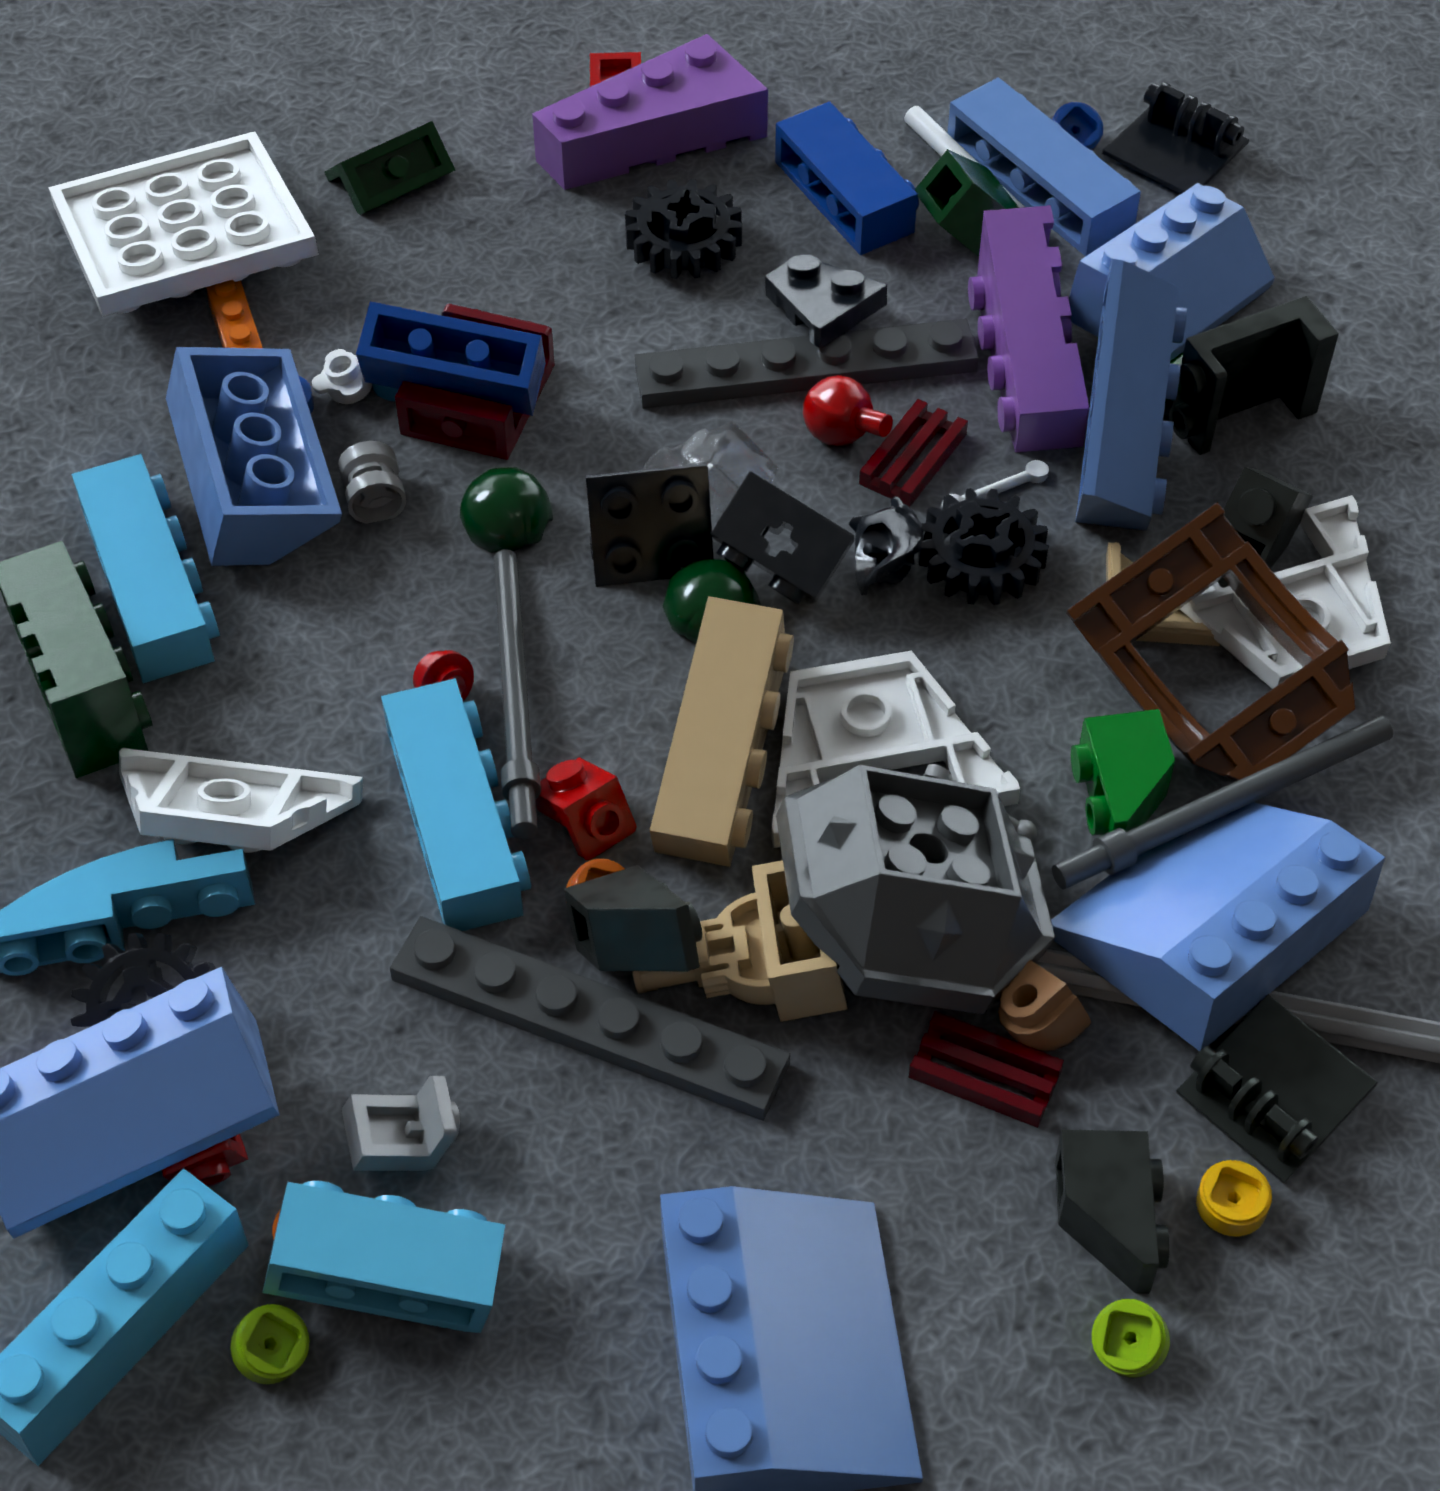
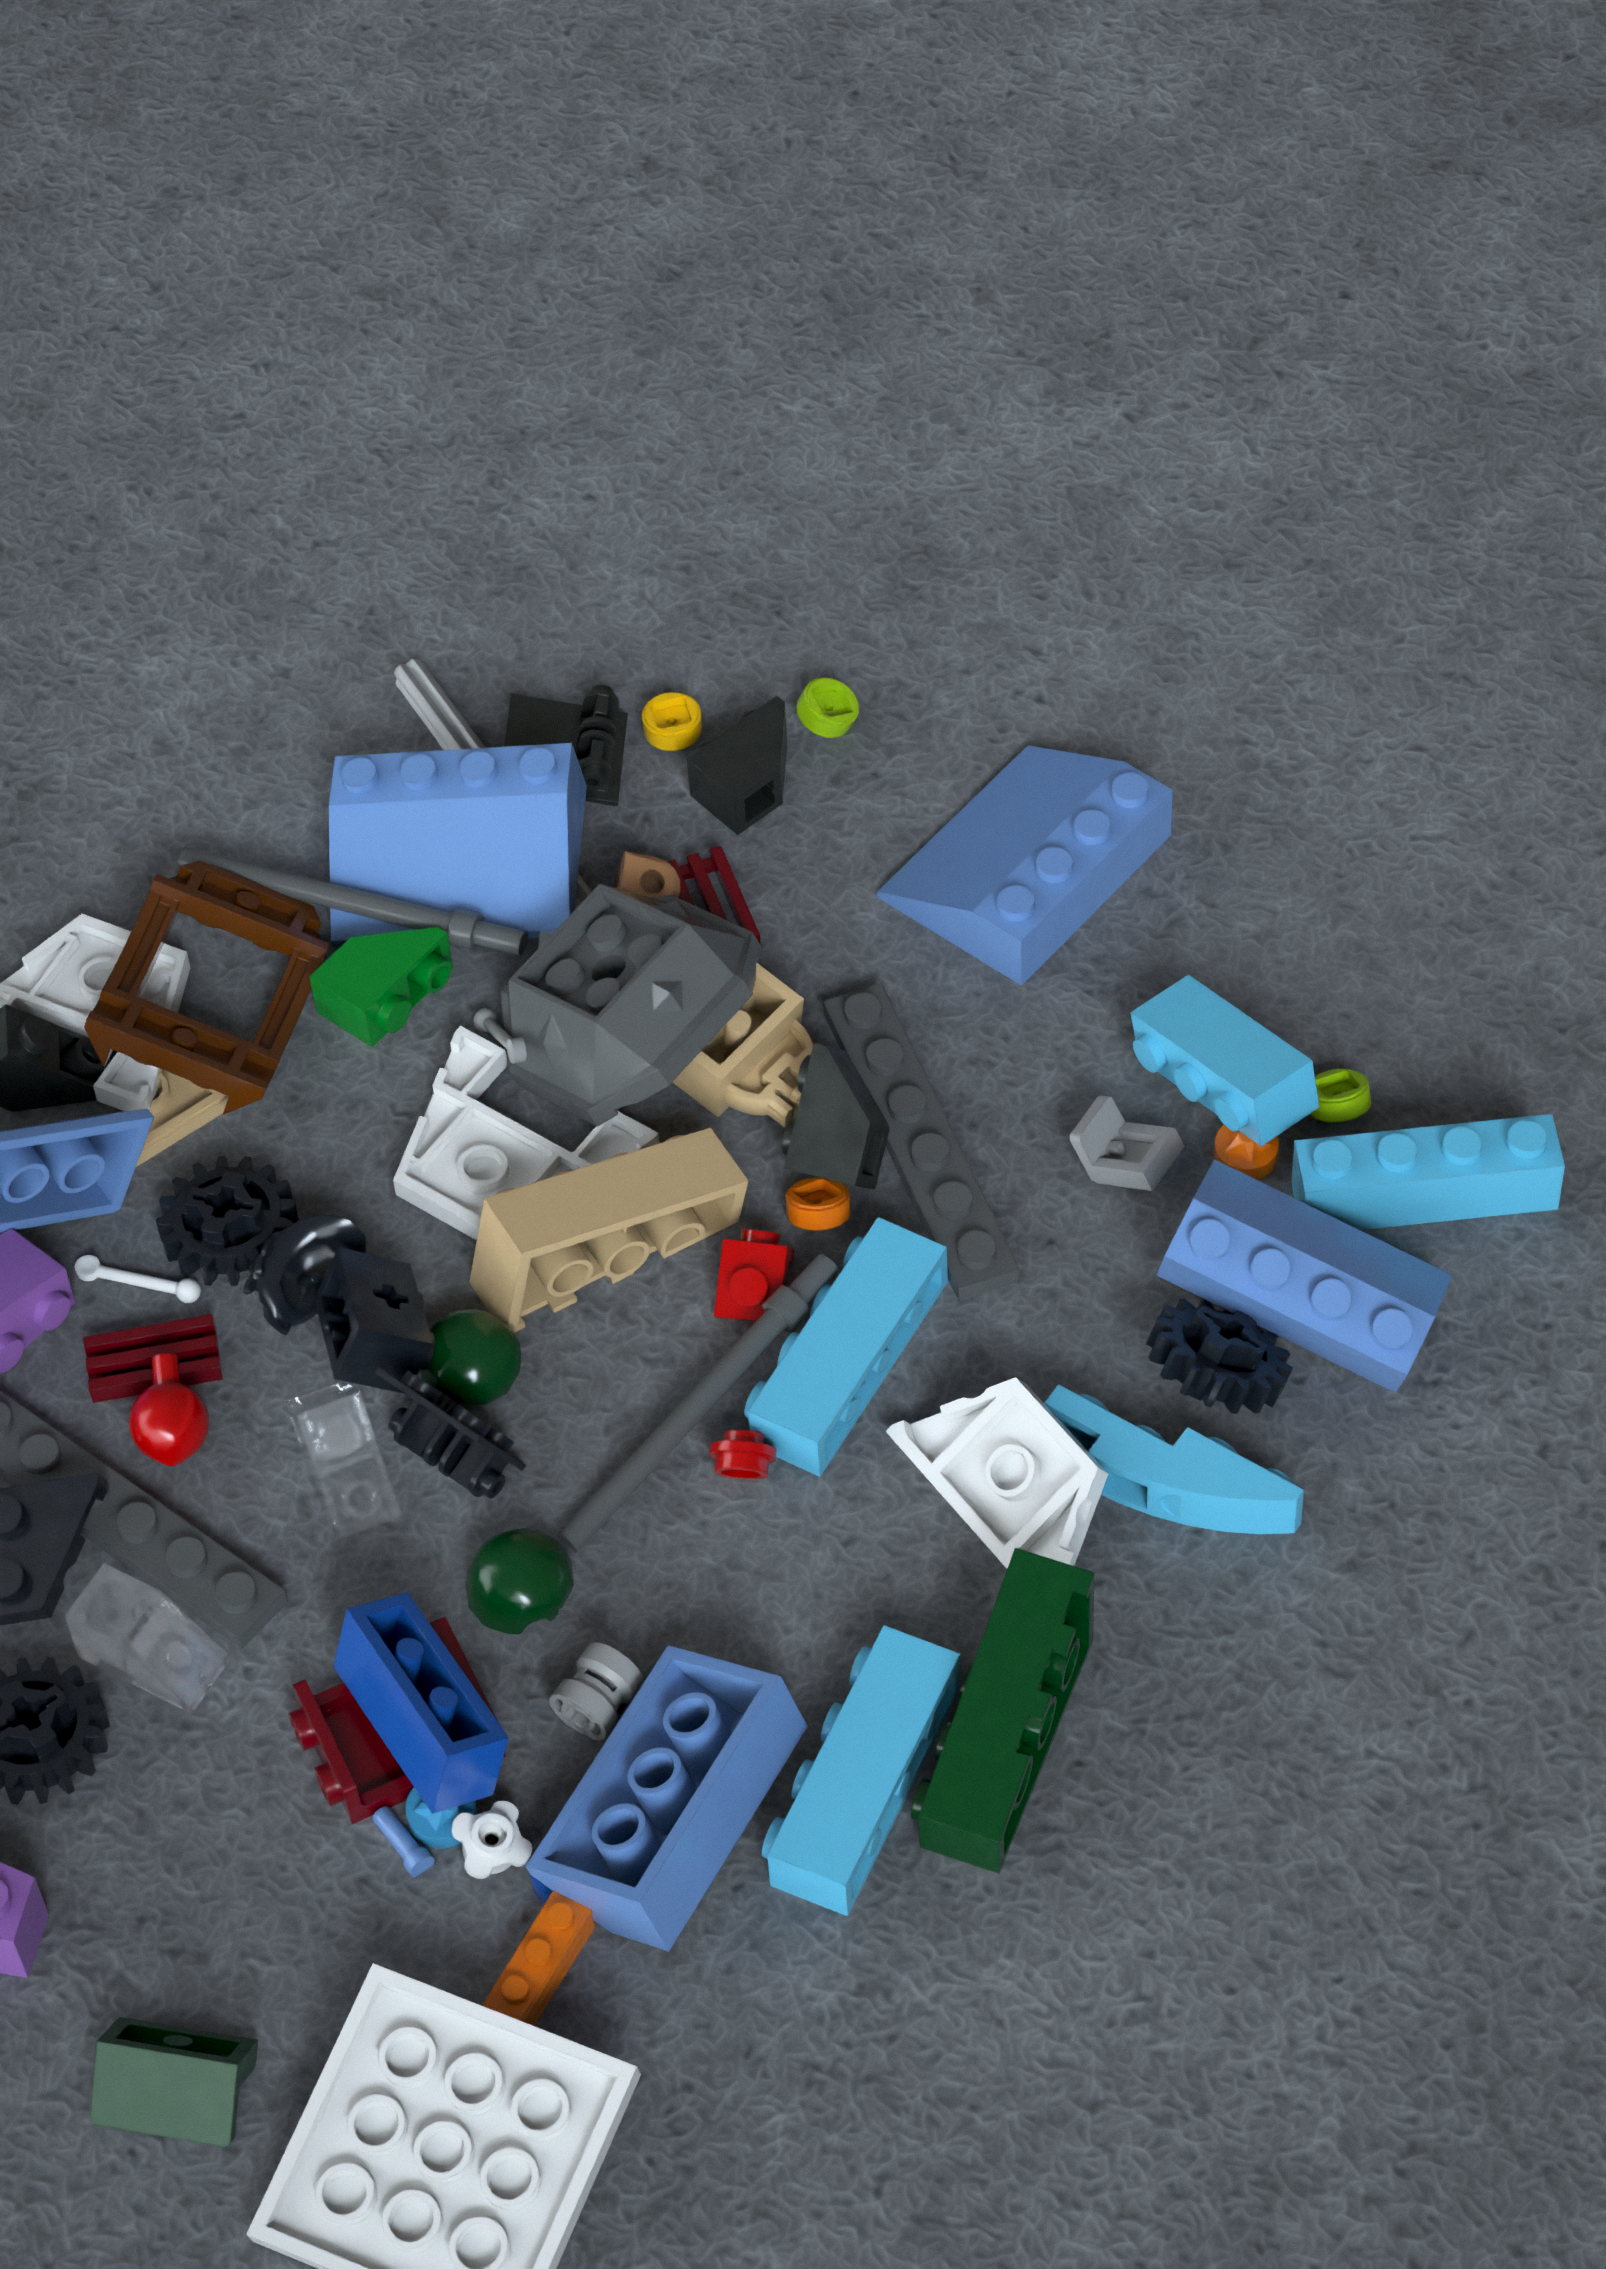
camera: 130 degrees left, 0 degrees up
none -> clear slope [65,1563,230,1714]

